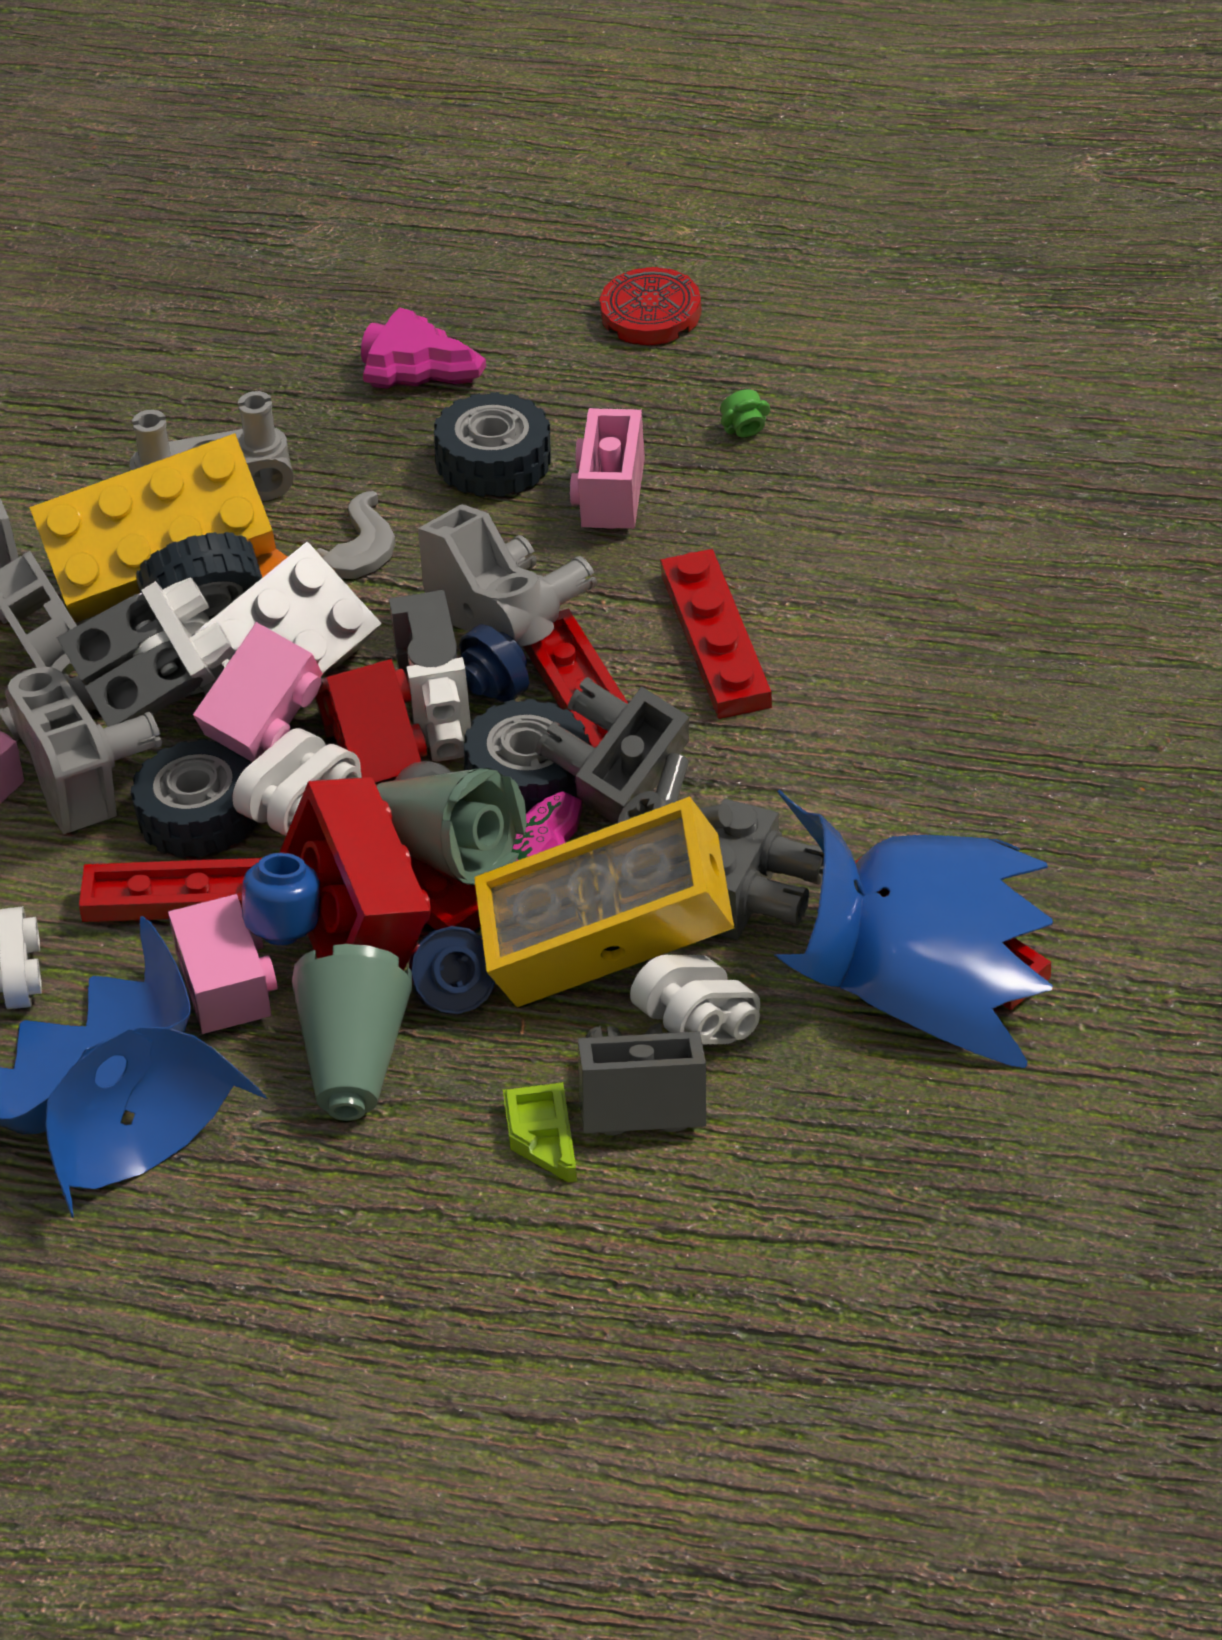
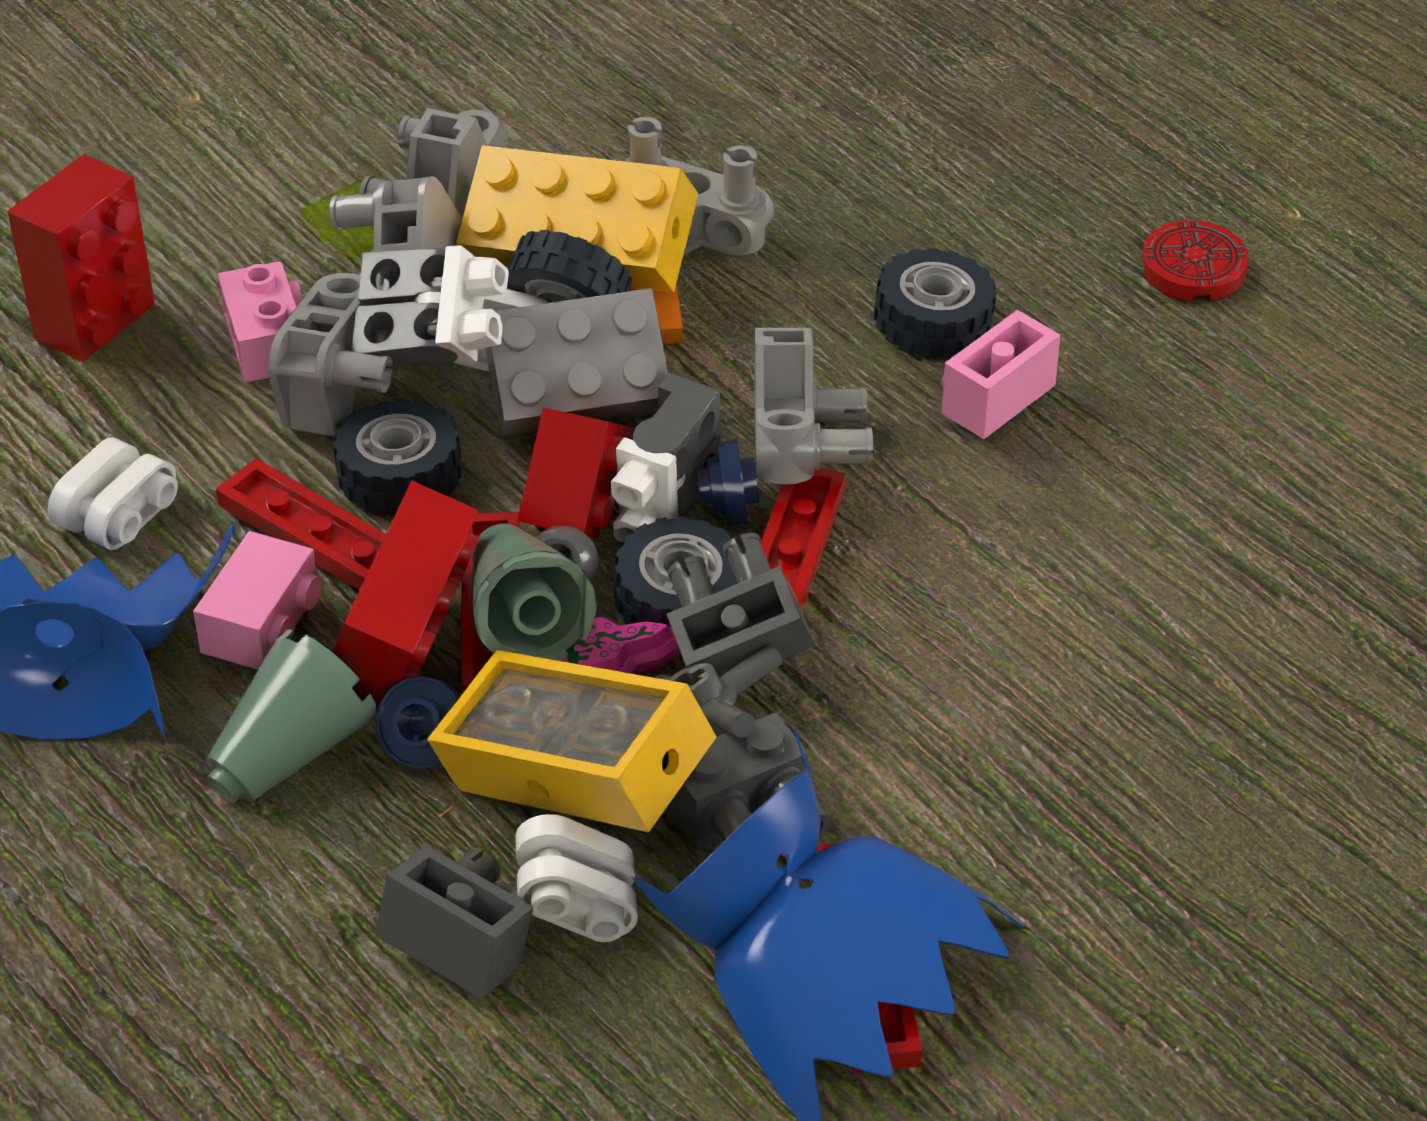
camera: 35 degrees right, 0 degrees up
bright pink brick [193,622,323,762] -> none
white brick [233,728,362,836] -> none
blue head [242,853,320,945] -> none
light grey piece [316,491,396,579] -> none
dark pink rock [361,307,486,389] -> none
lime tile [503,1082,577,1182] -> none
red plate [660,548,772,719] -> none
bright green plate [720,389,770,437] -> none

